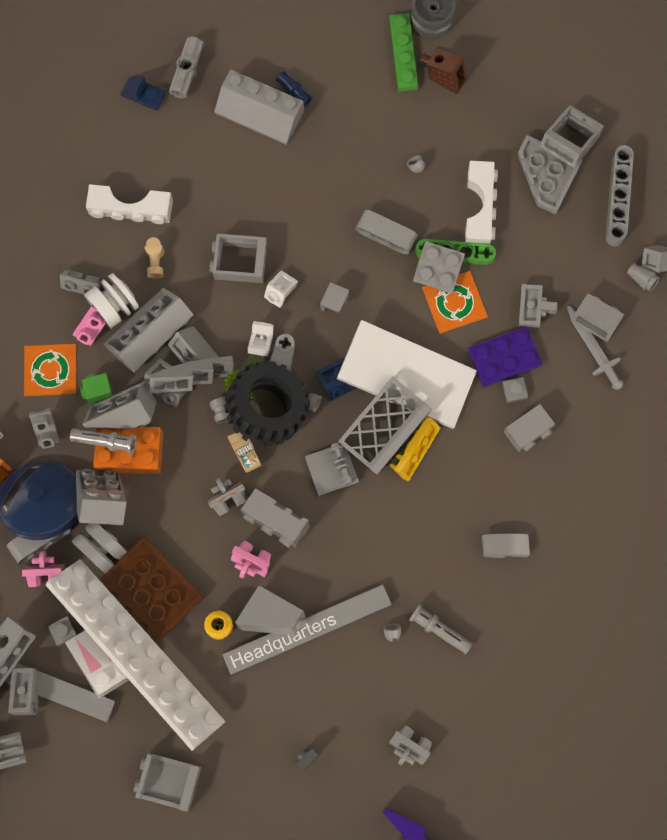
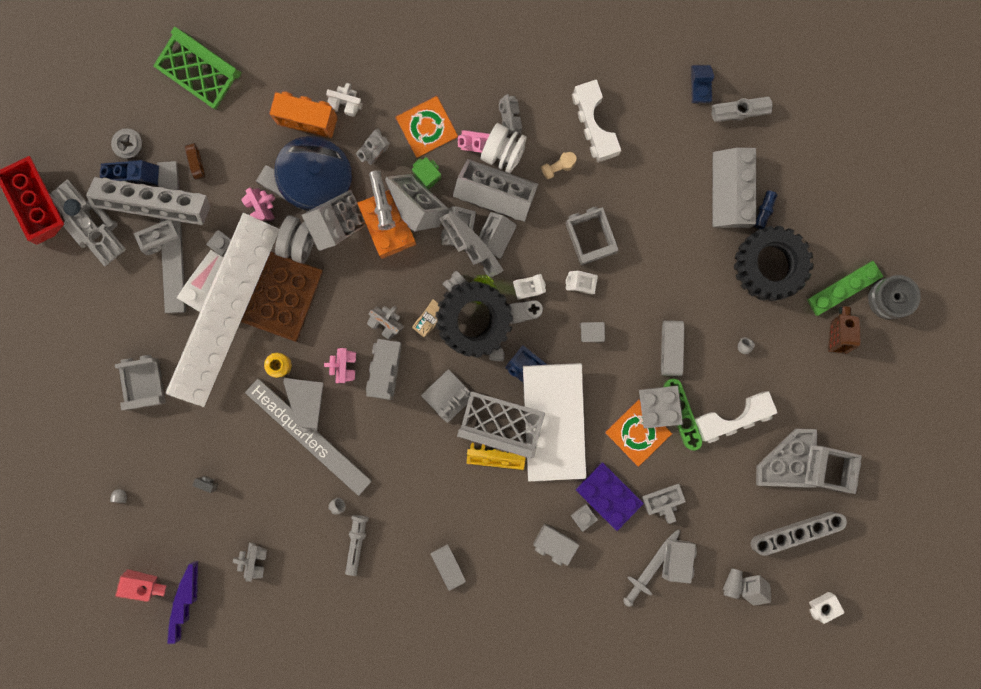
camera: 60 degrees right, 10 degrees up
none -> black tyre [734,226,814,301]

